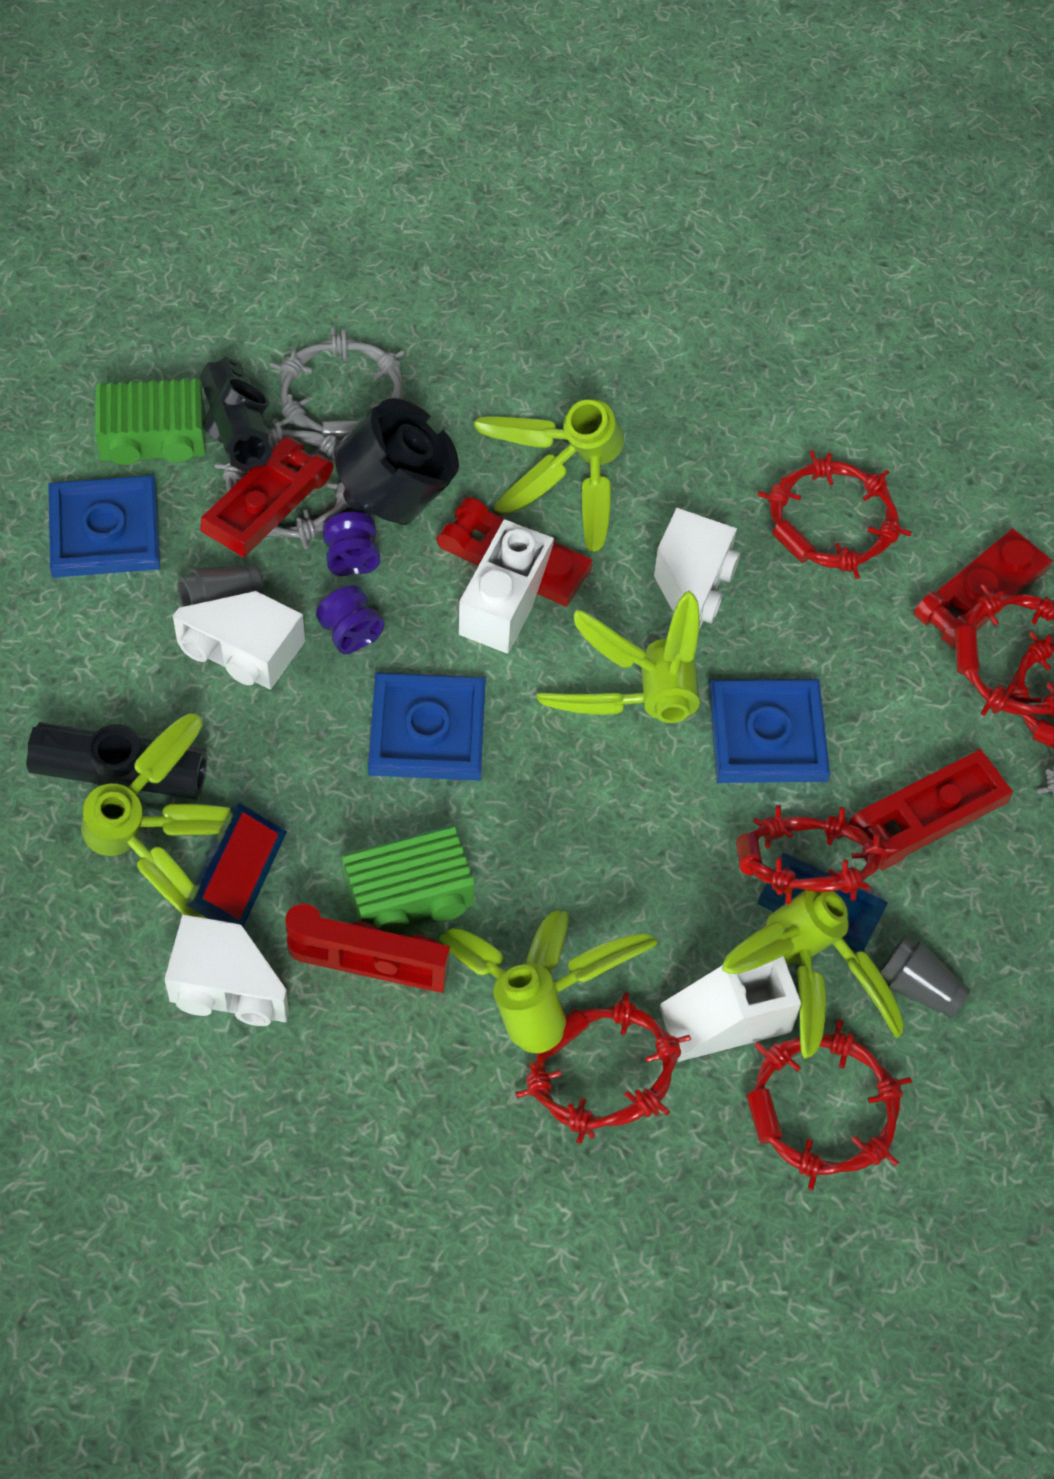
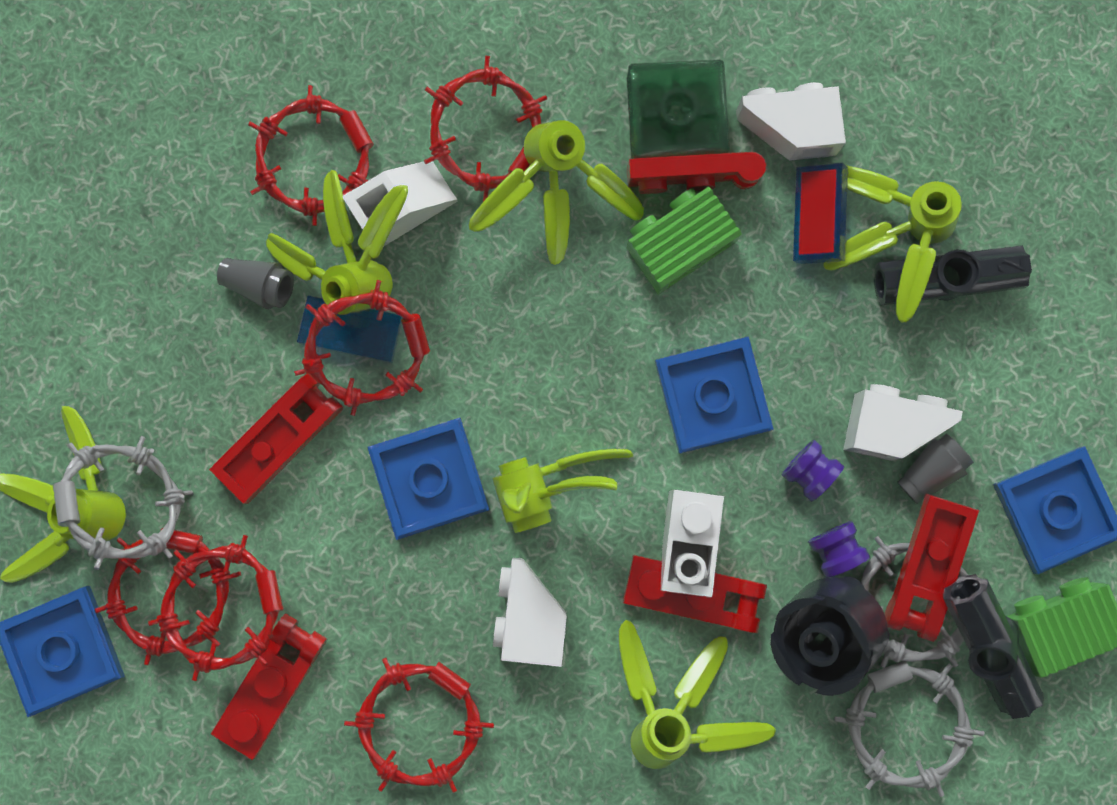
camera: 165 degrees right, 25 degrees up
none -> clear green brick [626,59,730,159]

